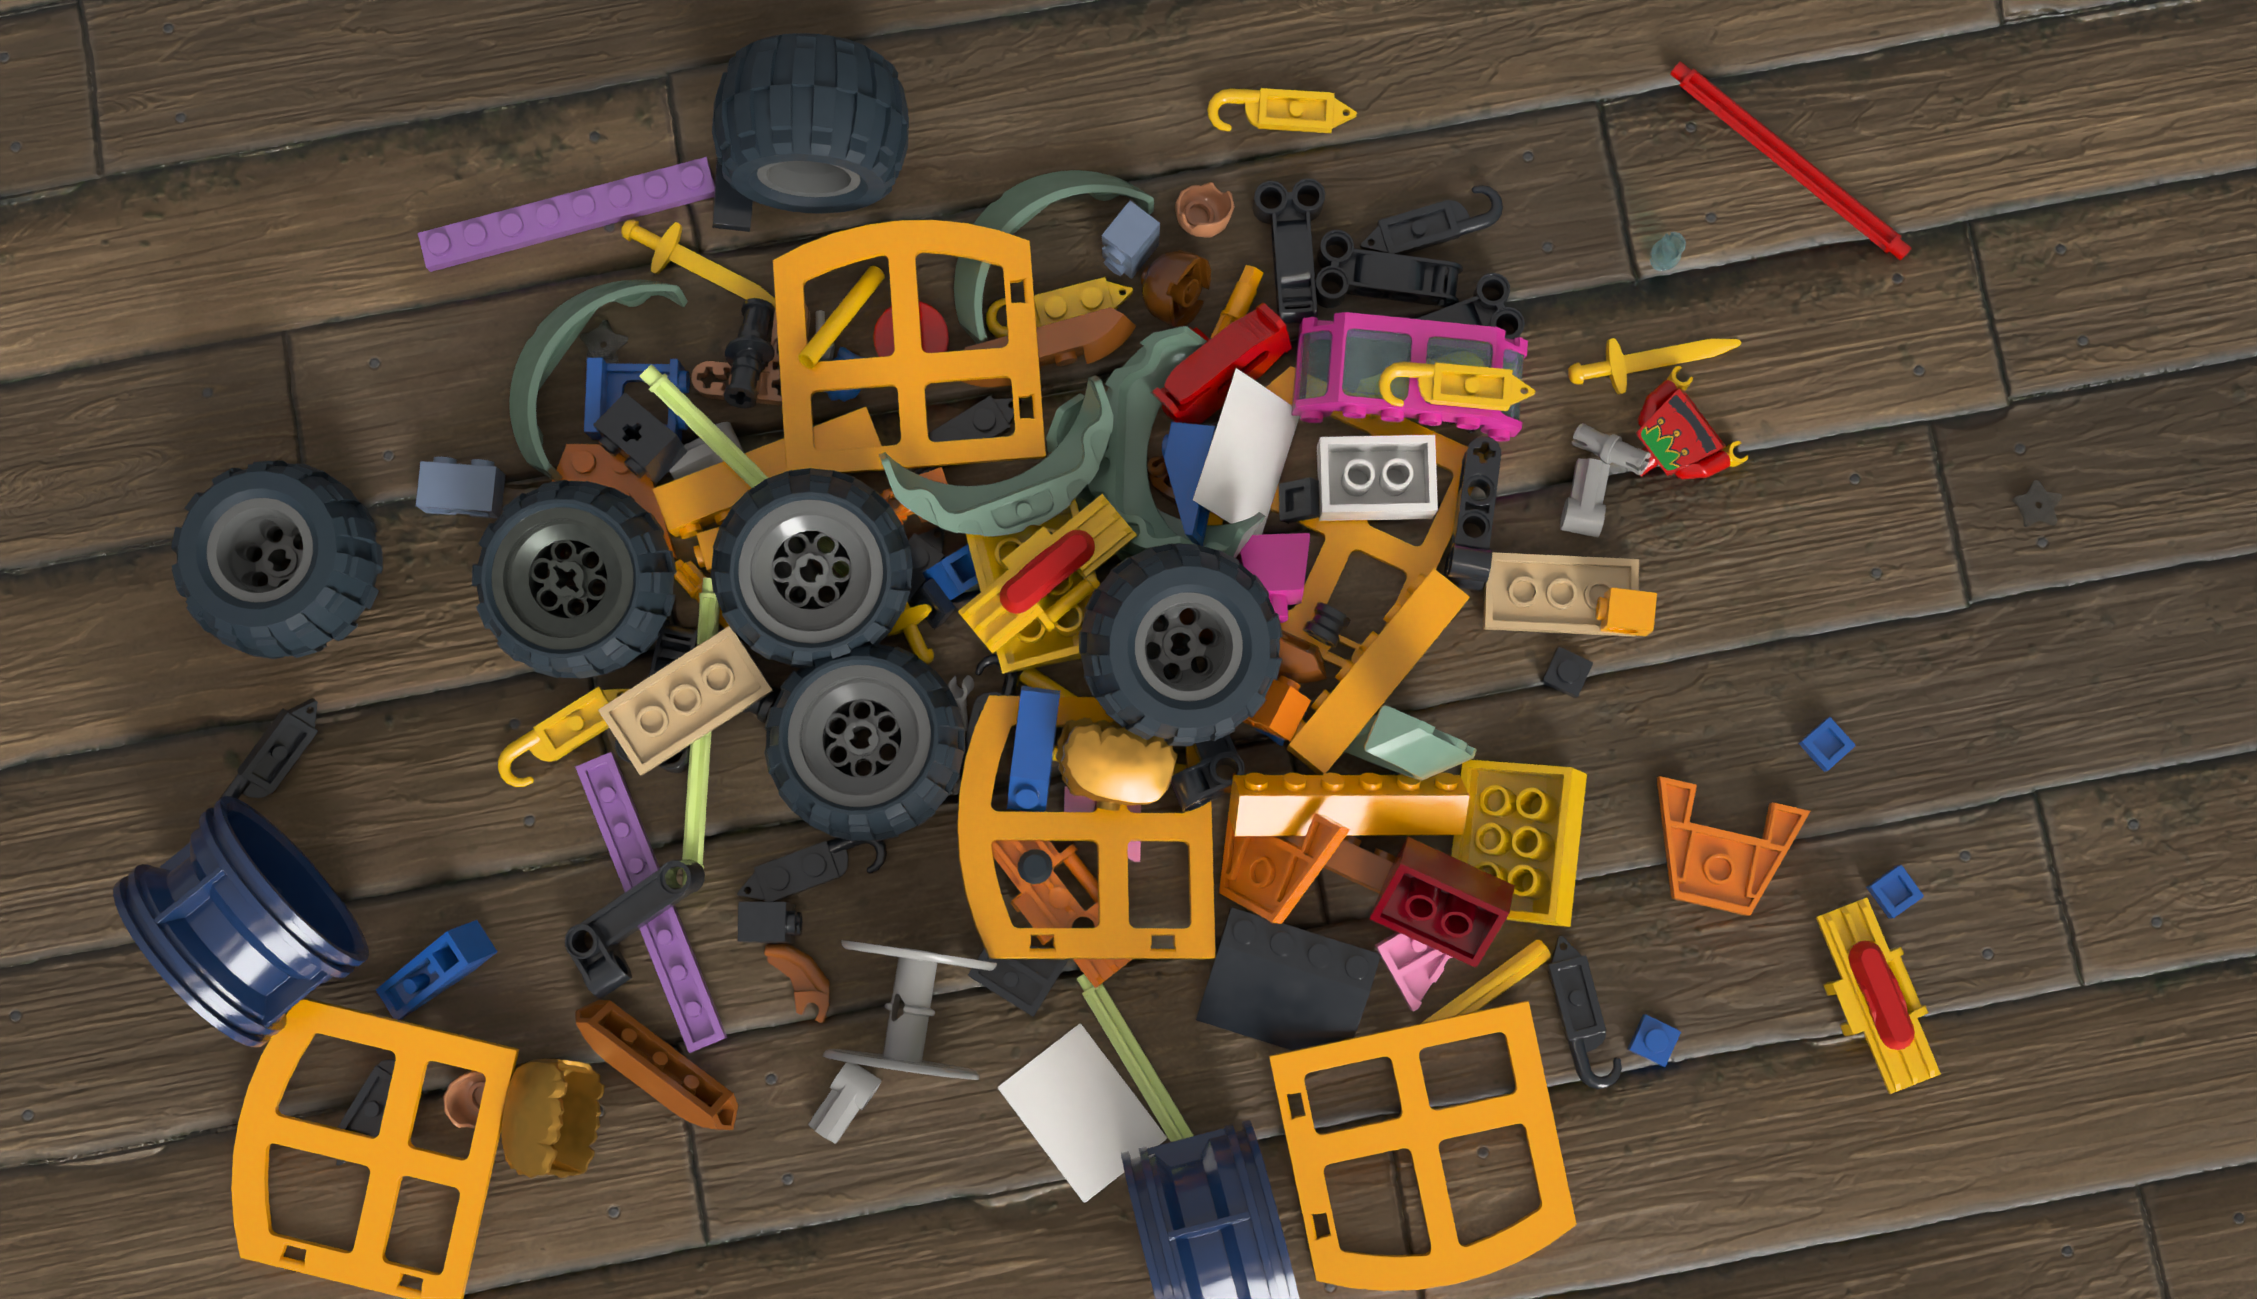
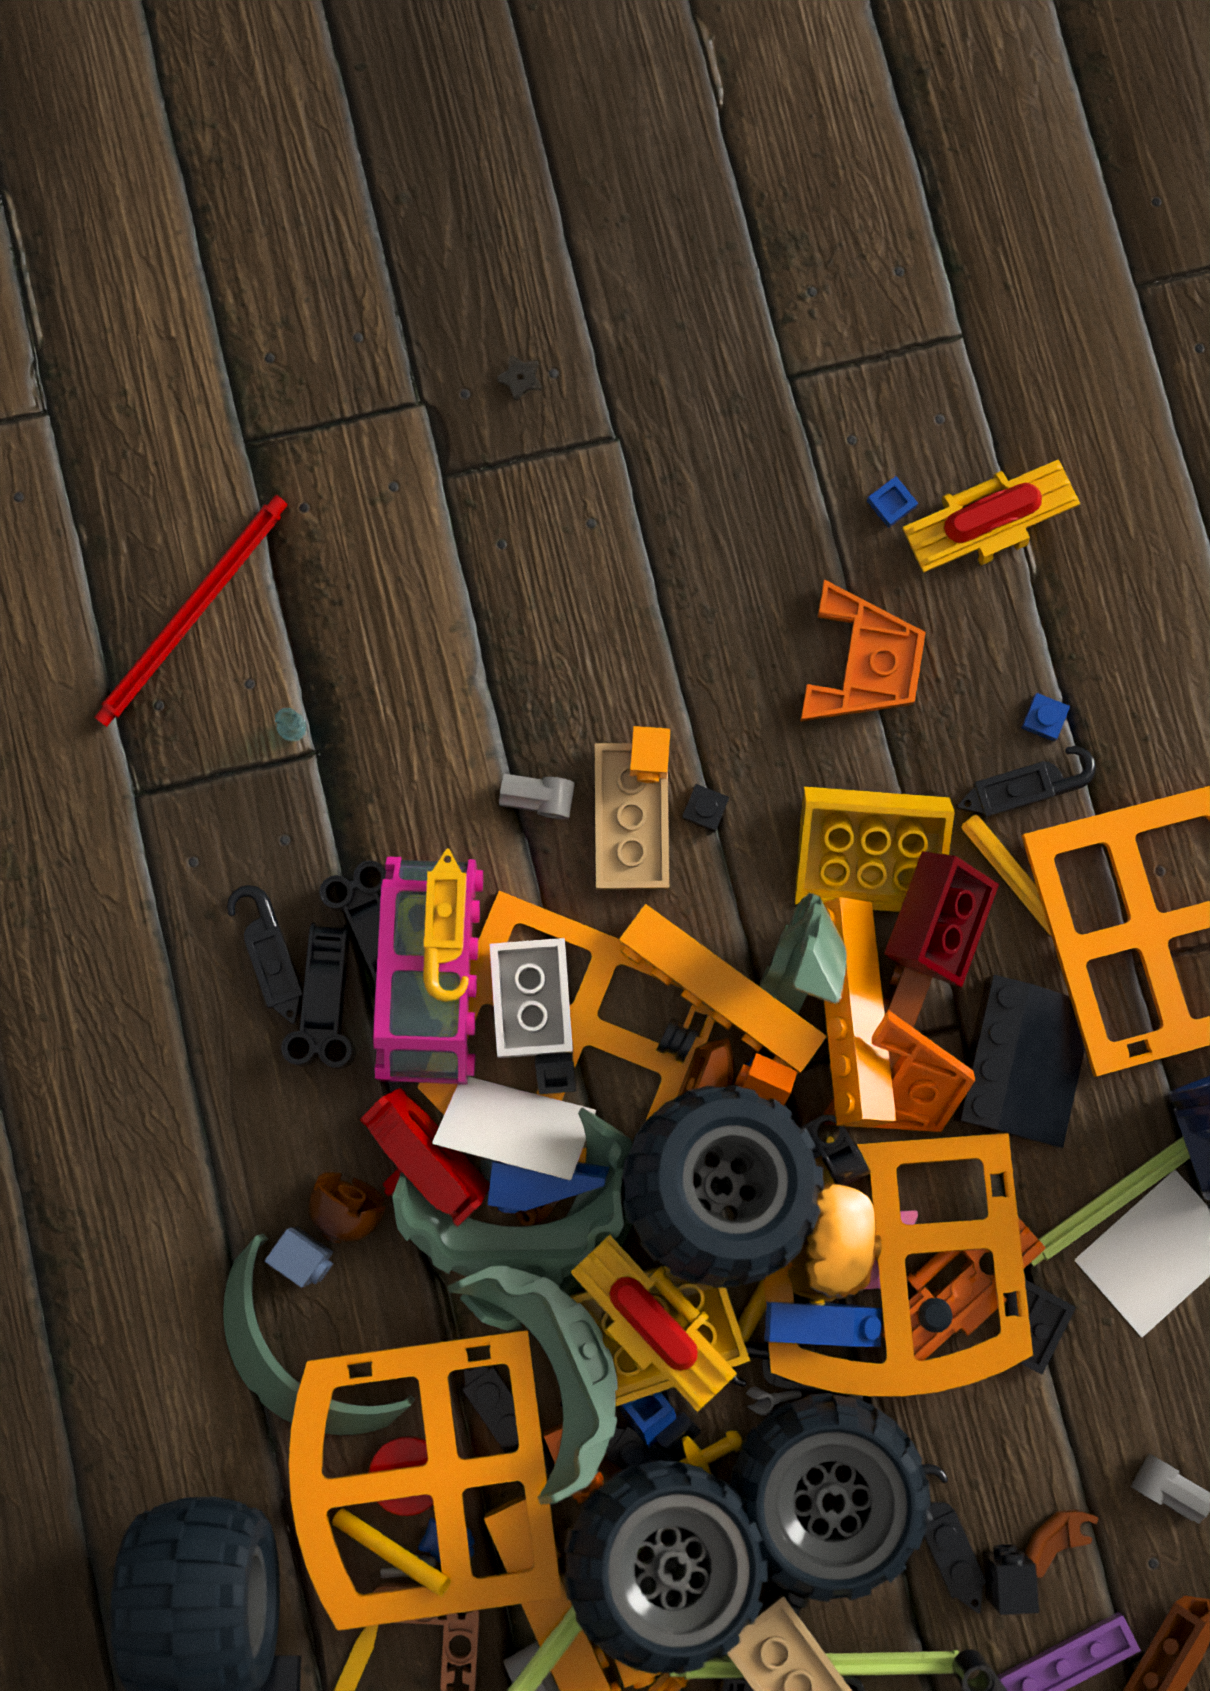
camera: 95 degrees left, 0 degrees up
black piece [723,298,775,409] -> none
light grey piece [823,940,997,1080] -> none
dark orange brick [961,307,1136,387] -> none
yellow plate [986,277,1133,338] -> none
nougat hair [1174,182,1234,238] -> none
yellow plate [1207,88,1357,133] -> none
light orange piece [1211,265,1263,338] -> none
dark pink torso [1237,533,1310,623] -> none
black piece [1253,178,1325,324] -> none
bright pink wing [1375,932,1452,1012] -> none
black piece [1443,436,1501,591] -> none
yellow sword [1568,338,1741,394] -> none
light grey pin [1572,423,1651,475] -> none
red torso [1636,366,1748,479] -> none
blue plate [1798,717,1856,772] -> none

